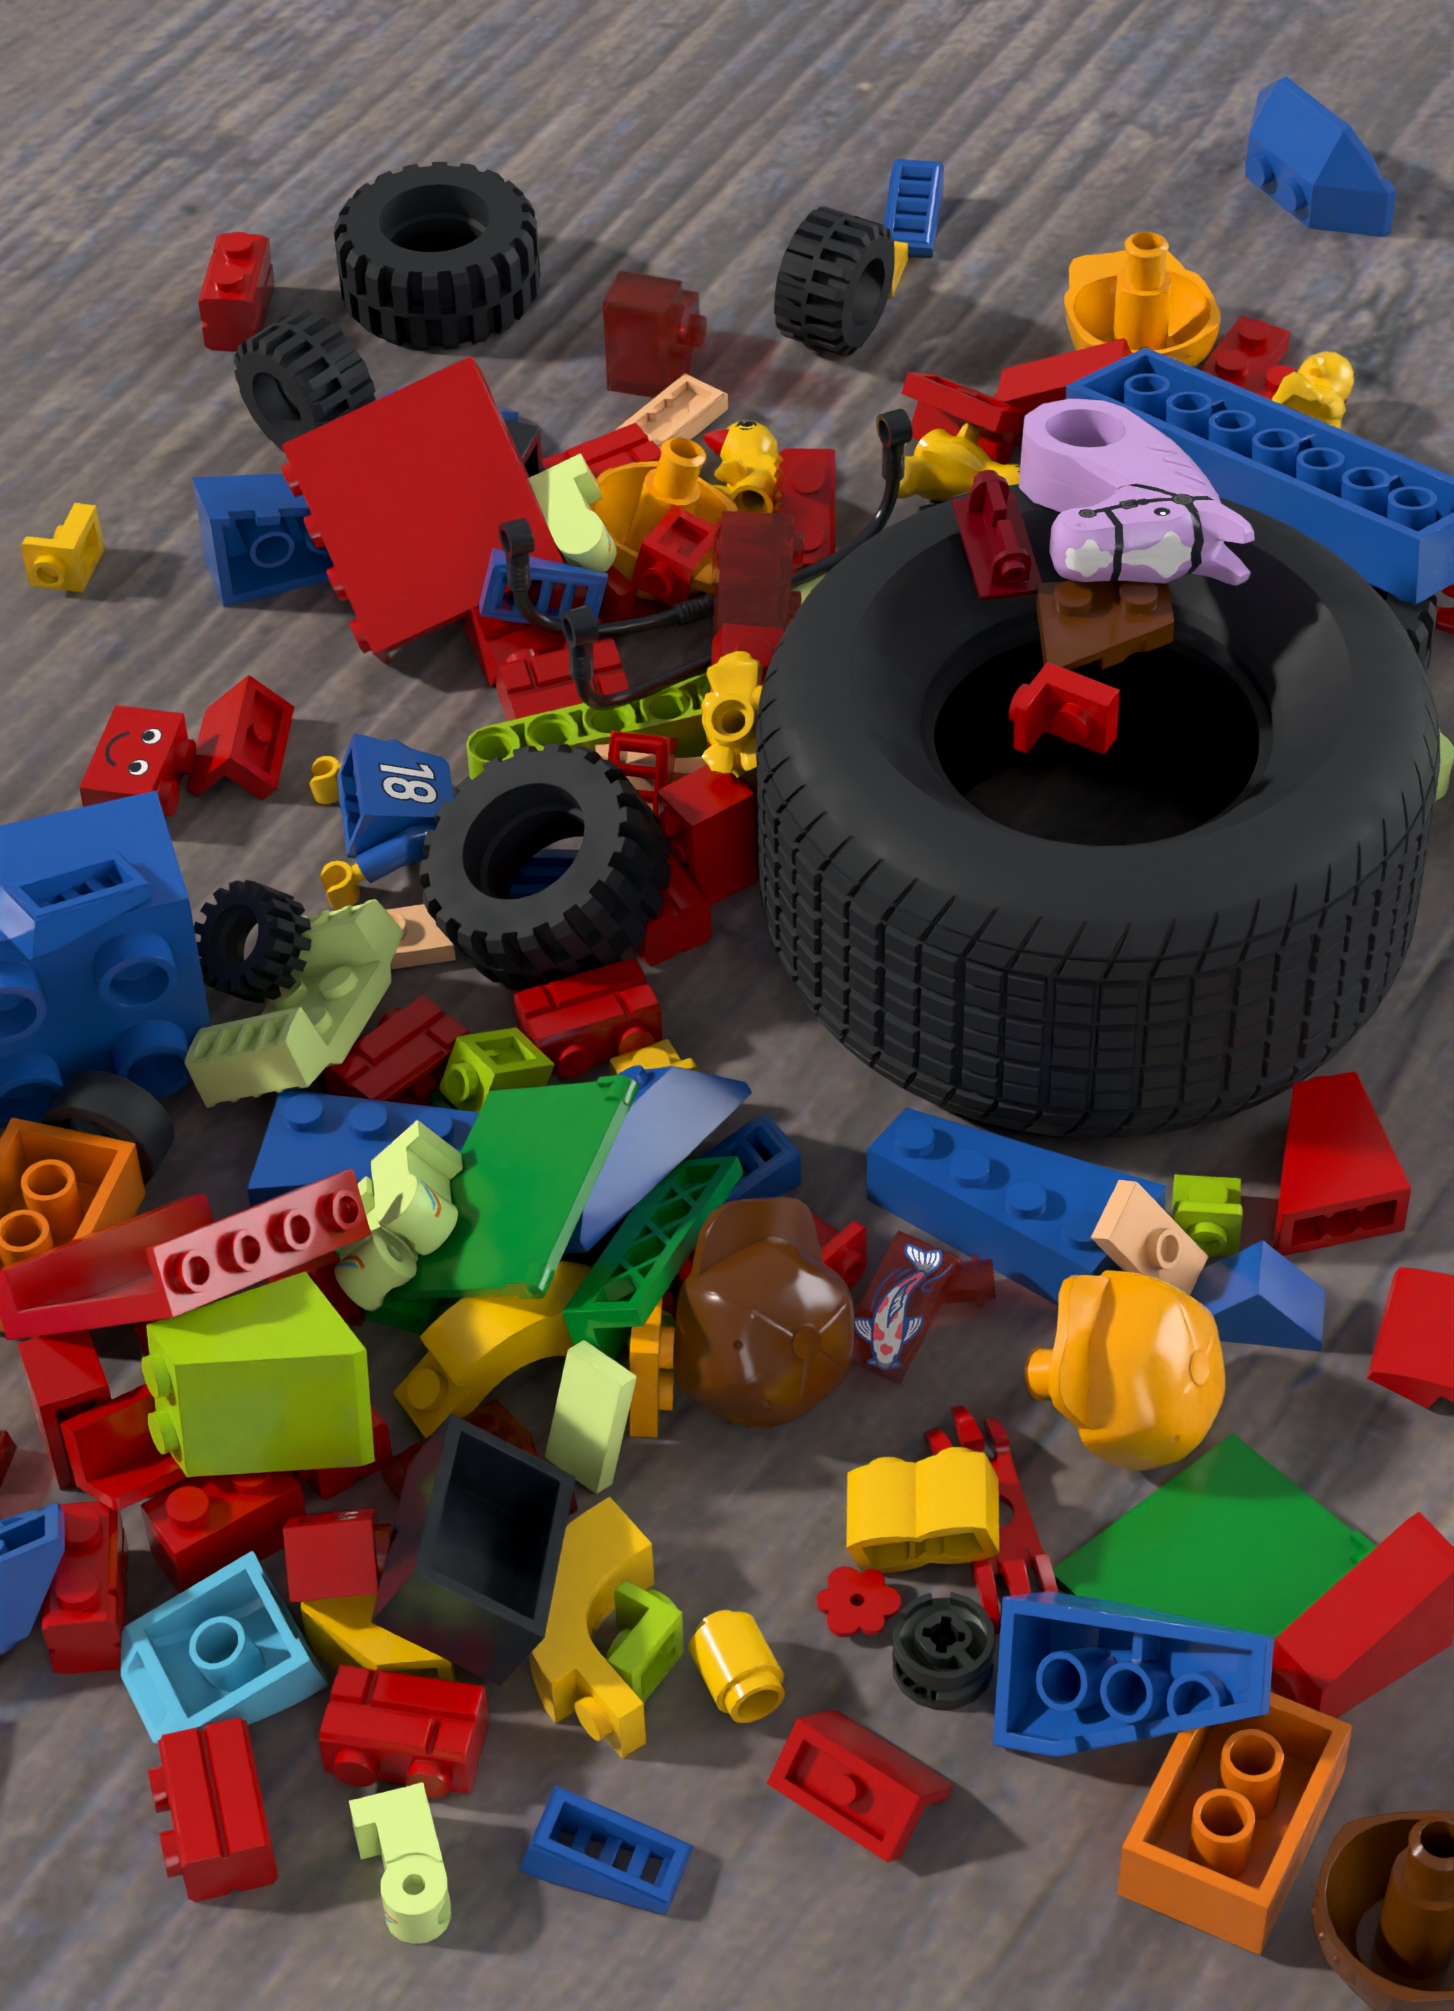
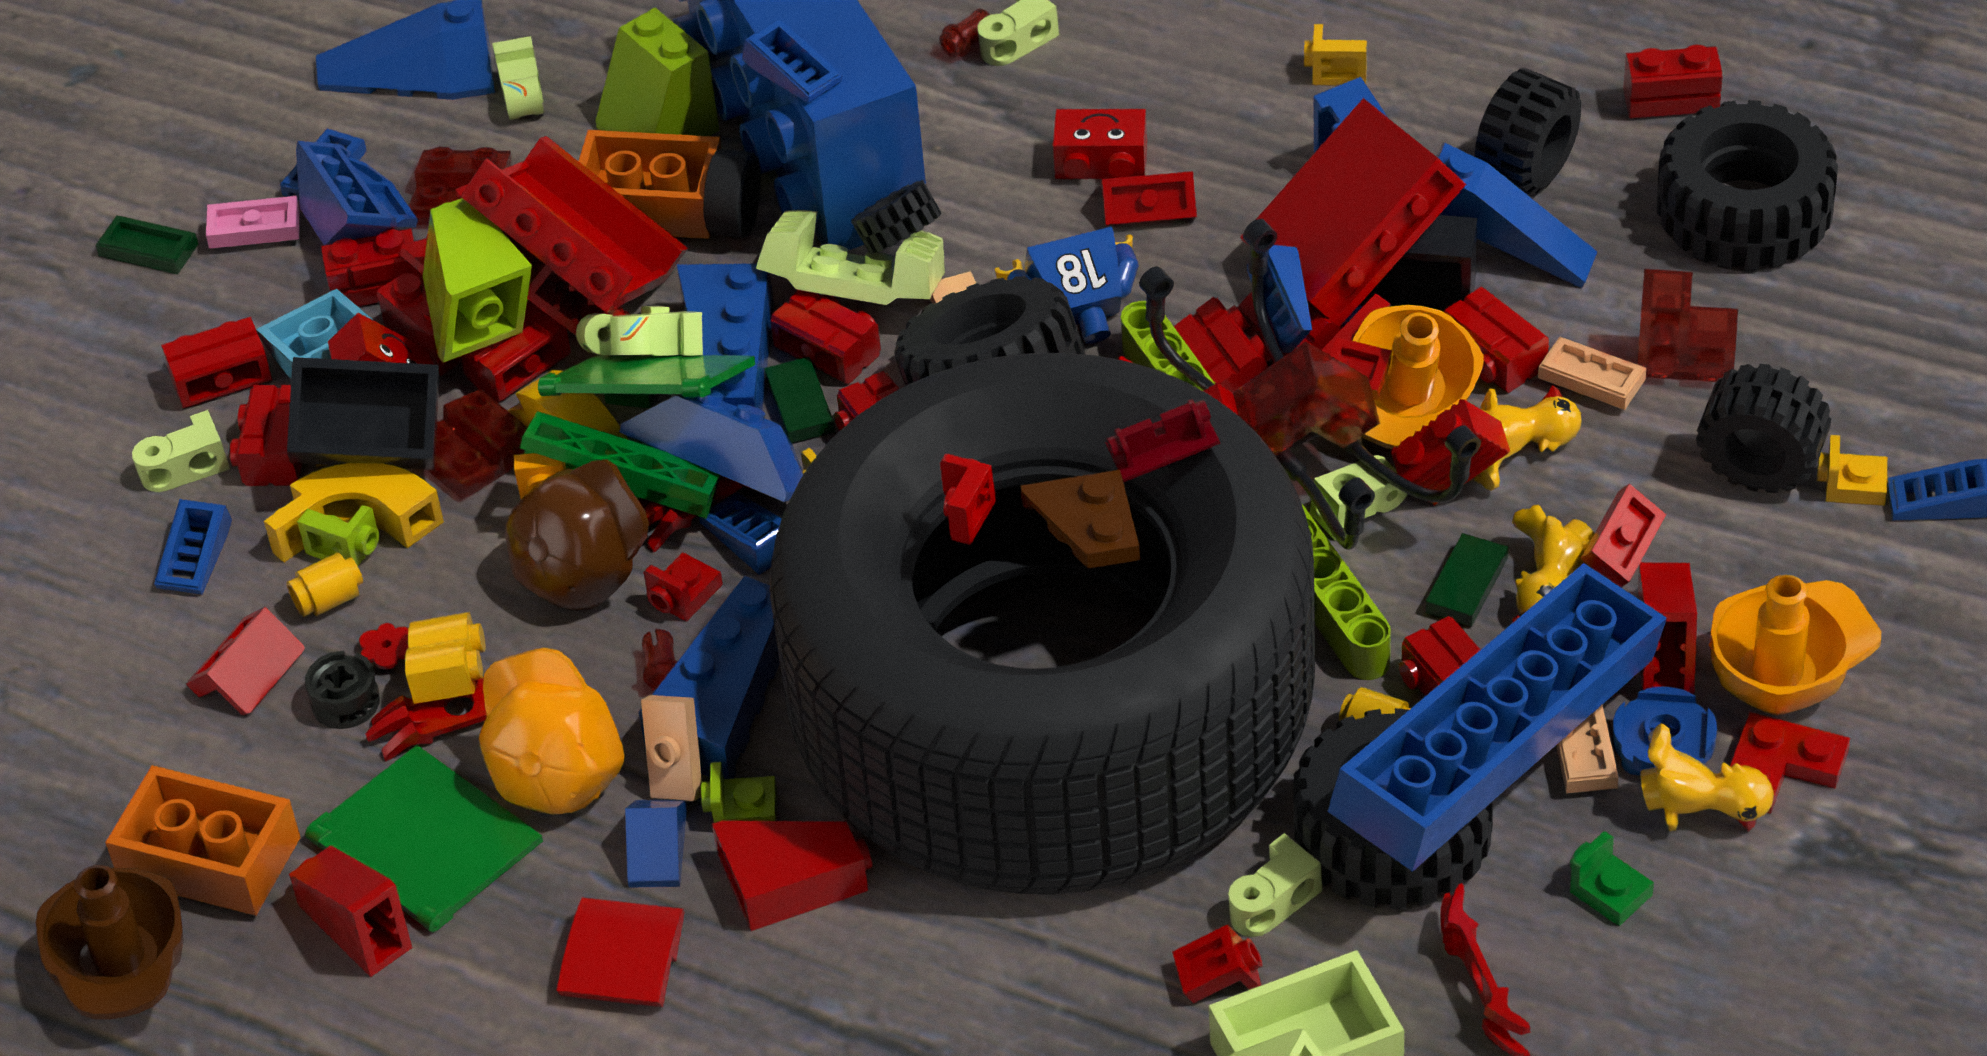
camera: 85 degrees right, 0 degrees up
lime bracket [440,1027,555,1112] -> none
yellowish green leg [528,453,617,572] -> none
yellowish green tile [545,1340,637,1494] -> none
tile [852,1230,962,1385] -> none
blue wedge [993,1591,1274,1757] -> none
lavender animal [1019,398,1255,586] -> none

